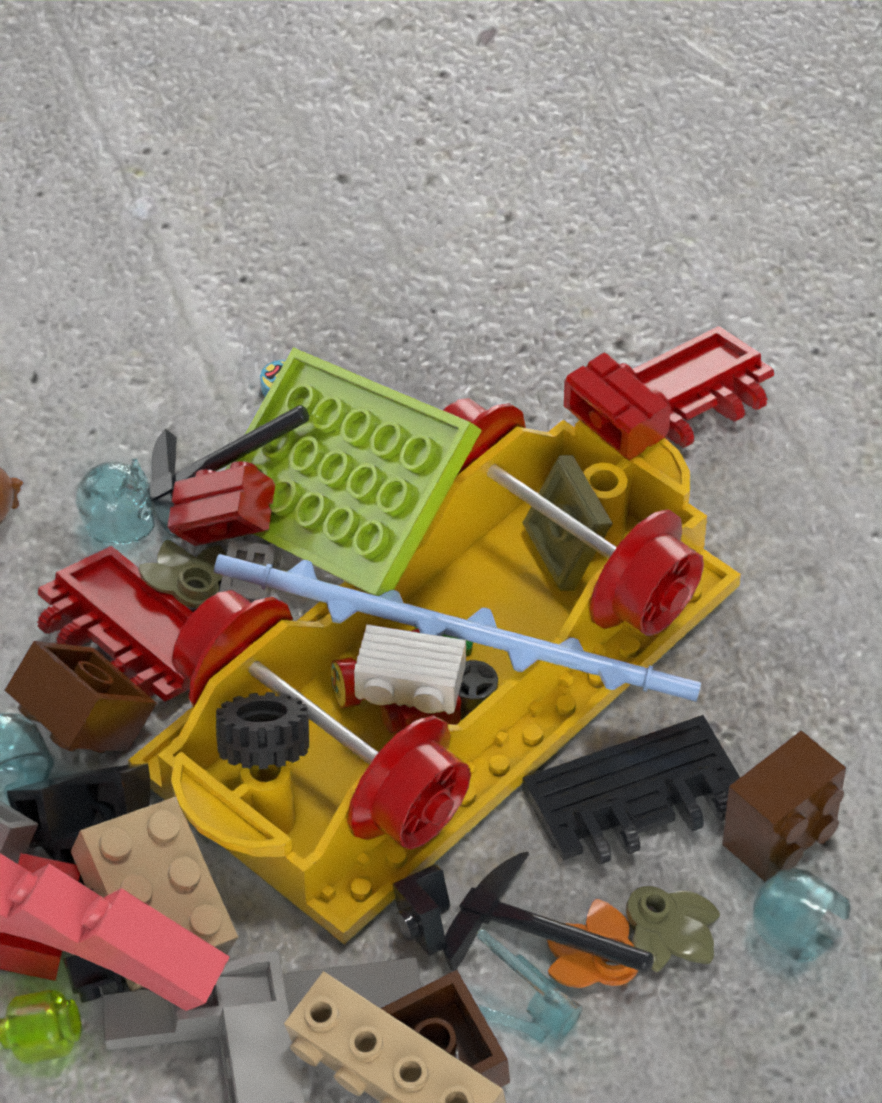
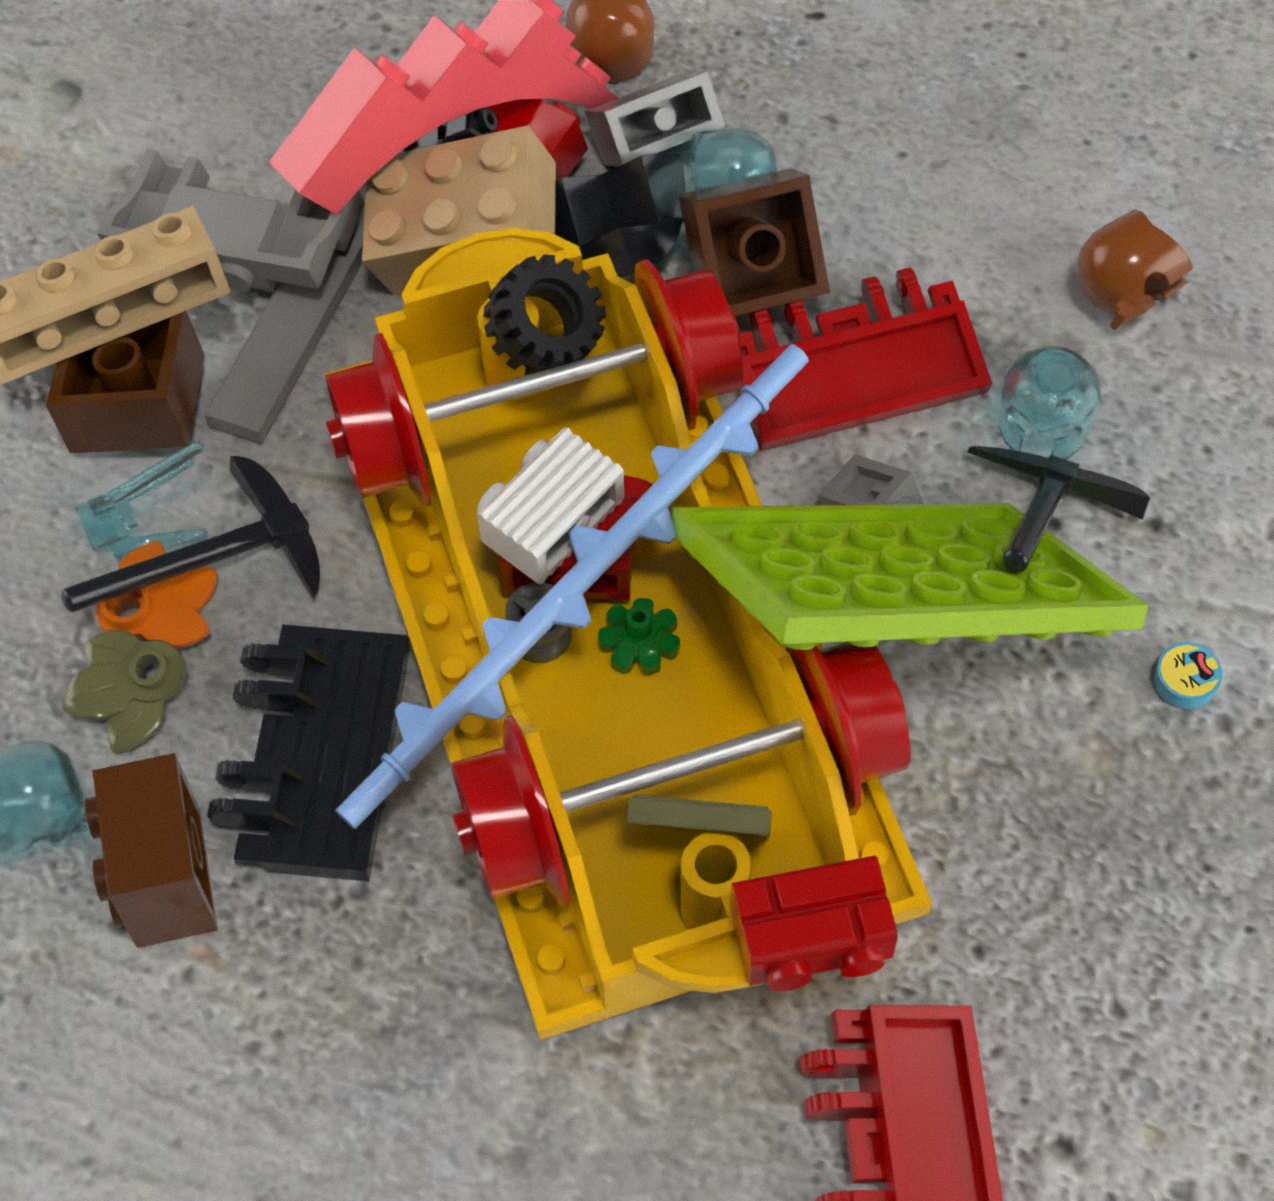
camera: 120 degrees right, 10 degrees up
olive plate [138,539,227,608] -> none
red brick [167,461,276,546] -> none
black bracket [392,865,450,956] -> none

